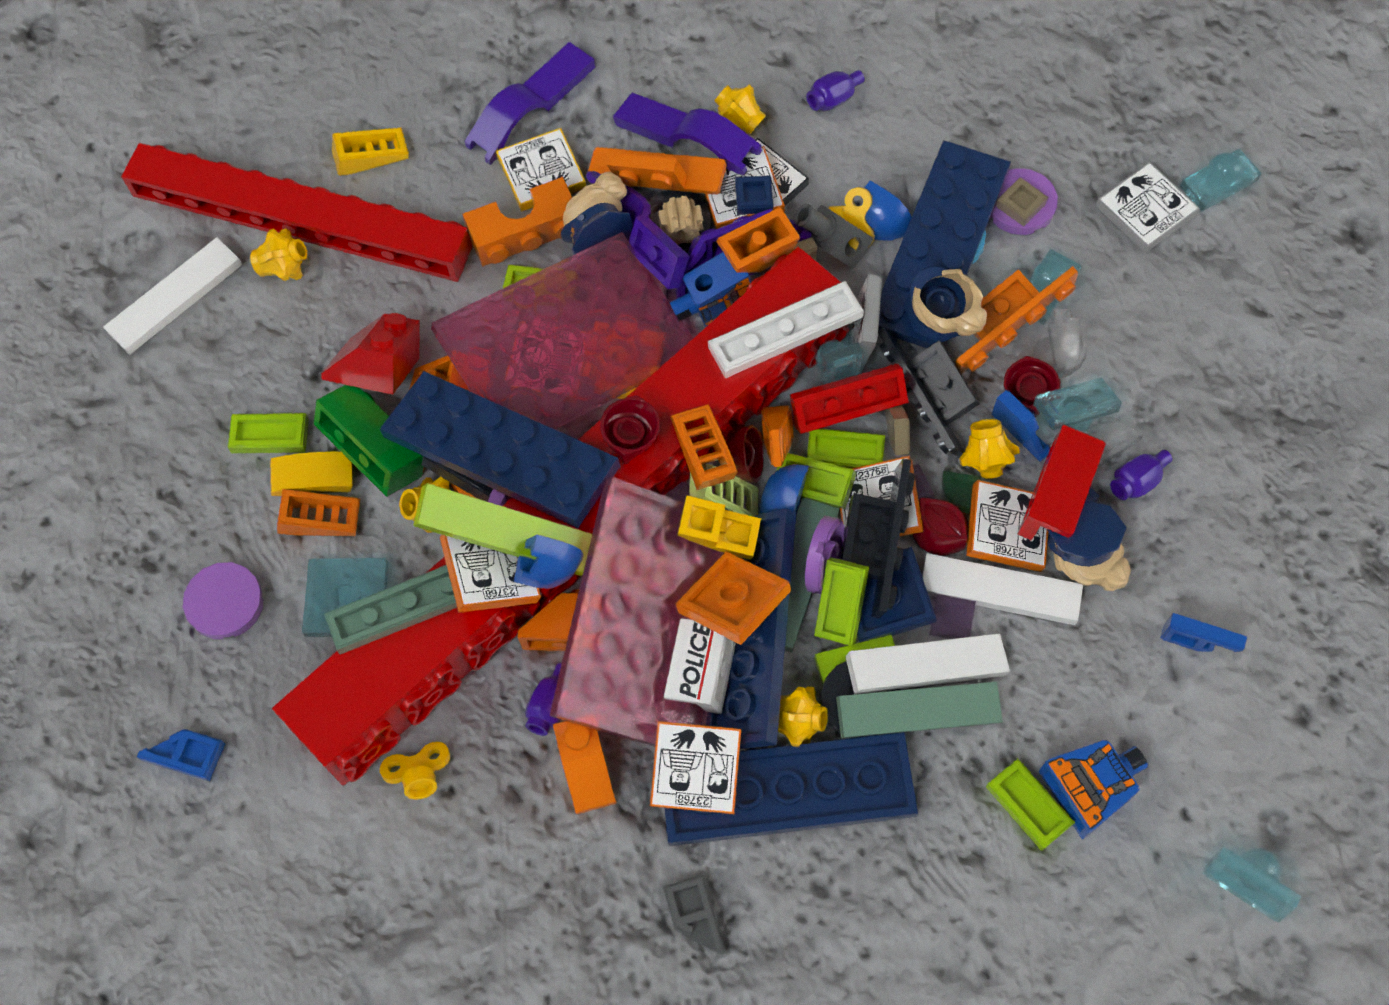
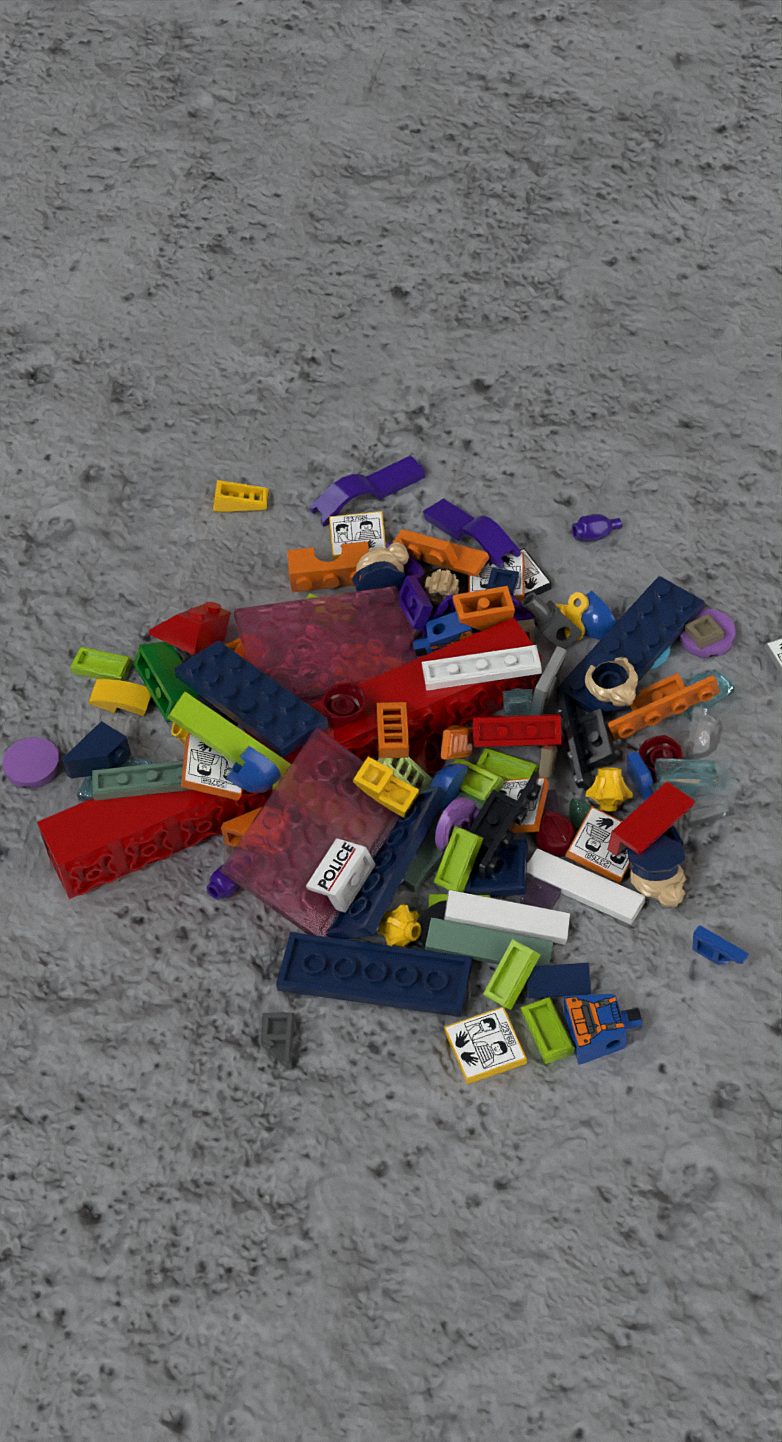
camera: 20 degrees right, 15 degrees down
white tile [103,237,242,355] -> none
red brick [121,143,473,282] -> none
yellow rock [250,228,307,281] -> none
orange slope [277,489,361,536] -> none
yellow piece [379,741,450,800] -> none
orange slope [553,714,616,815] -> none
white tile [650,721,742,814] -> none
orange tile [676,551,791,645] -> none
yellow rock [714,85,766,135] -> none
dark purple plant [1110,450,1173,500] -> none
clear light blue tile [1202,847,1302,923] -> none
none -> dark blue slope [62,721,131,779]
none -> tile [444,1007,527,1085]
none -> lime tile [483,939,541,1010]
none -> dark blue tile [527,962,591,999]

